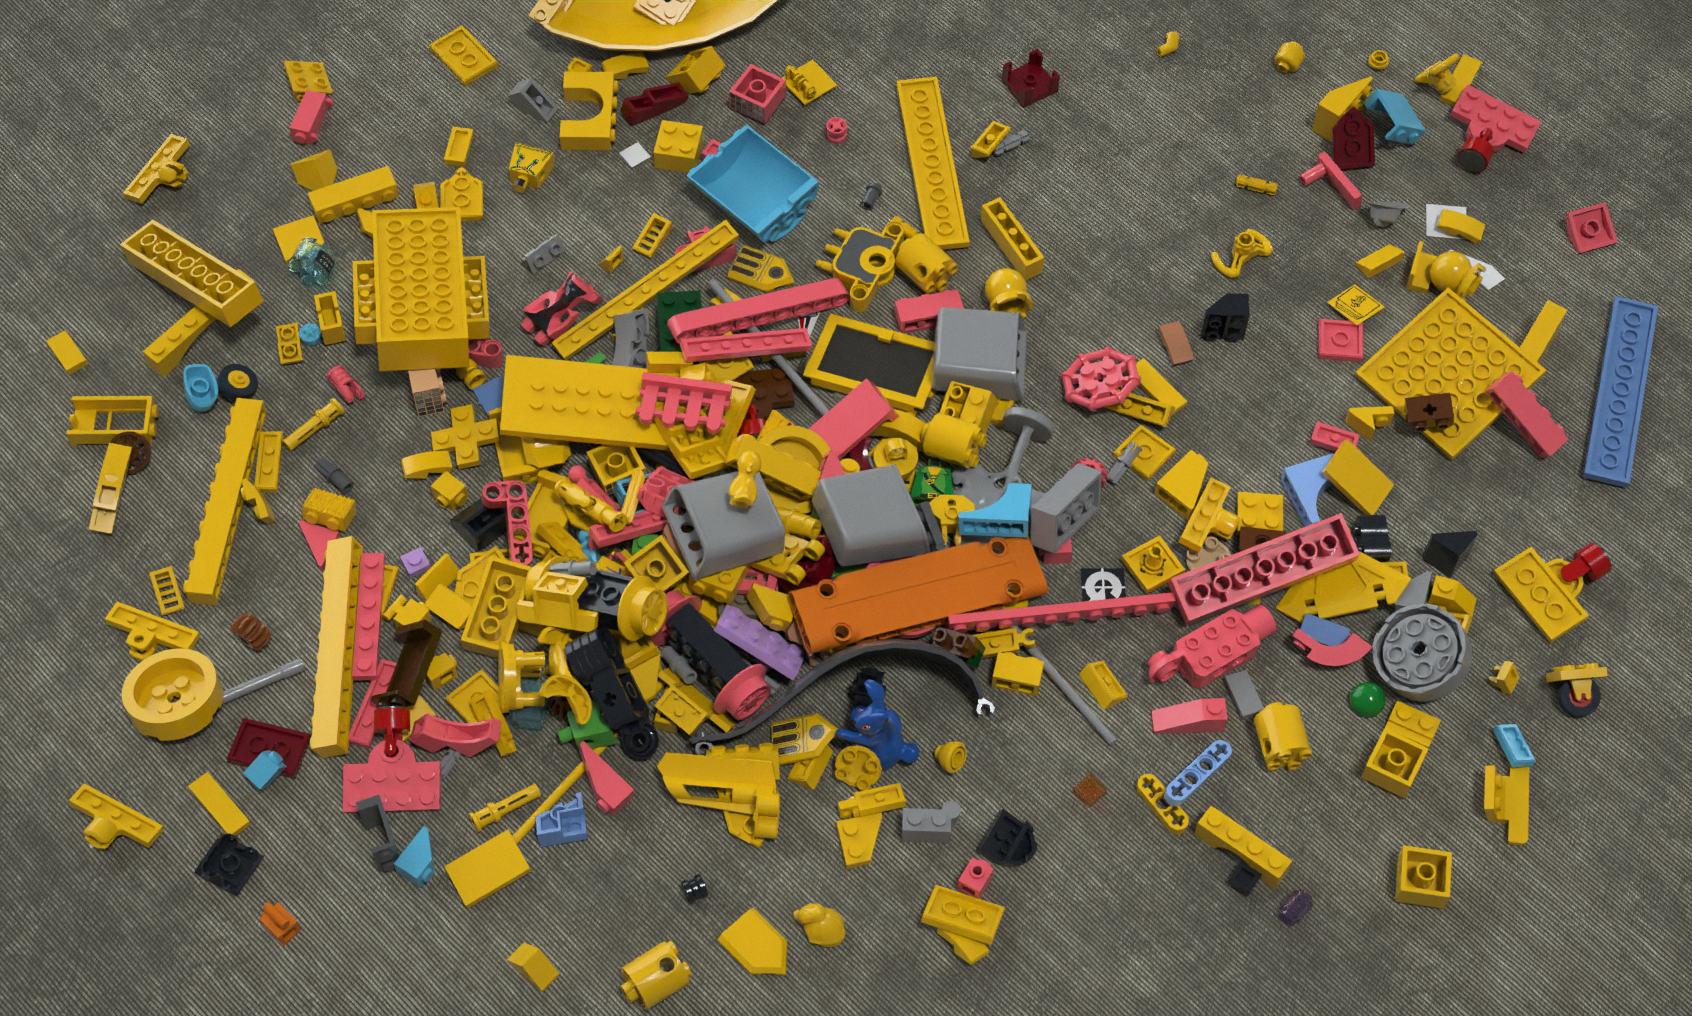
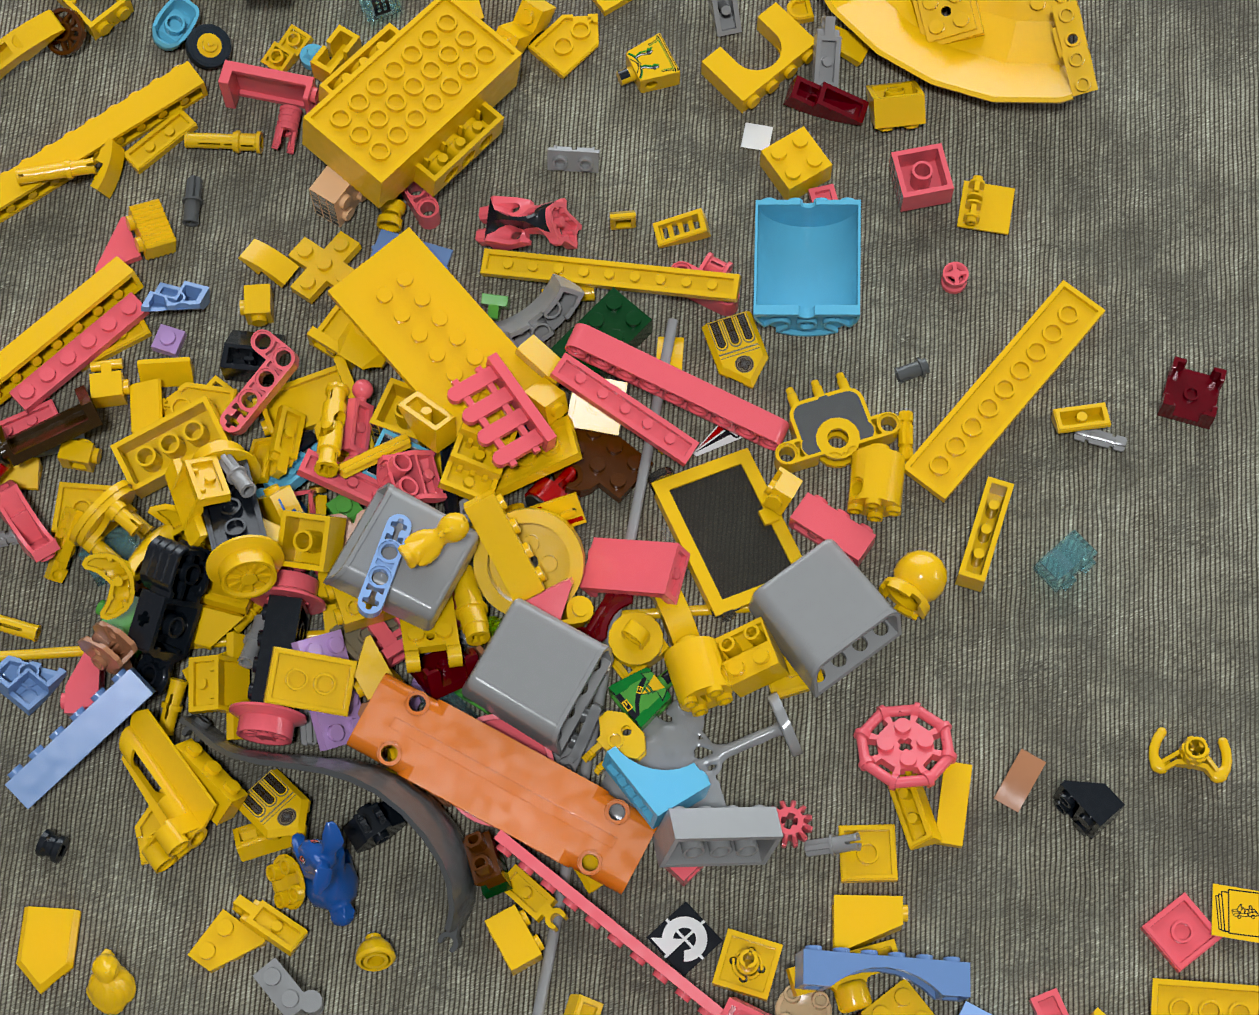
camera: 50 degrees right, 10 degrees up
none -> medium blue brick [5,667,156,809]
none -> yellow pin [15,157,97,186]
none -> nougat hinge [77,621,138,675]
none -> medium blue slope [141,281,210,312]
none -> yellow pin [159,677,188,736]
none -> coral panel [218,60,319,114]
none -> yellow tile [263,646,357,717]
none -> light blue beam [357,514,412,618]
none -> yellow slope [398,391,456,454]
none -> yellow brick [763,466,803,516]
none -> medium blue arch [795,945,971,1002]
none -> light grey hinge [811,16,842,88]
none -> clear light blue brick [1033,530,1098,593]

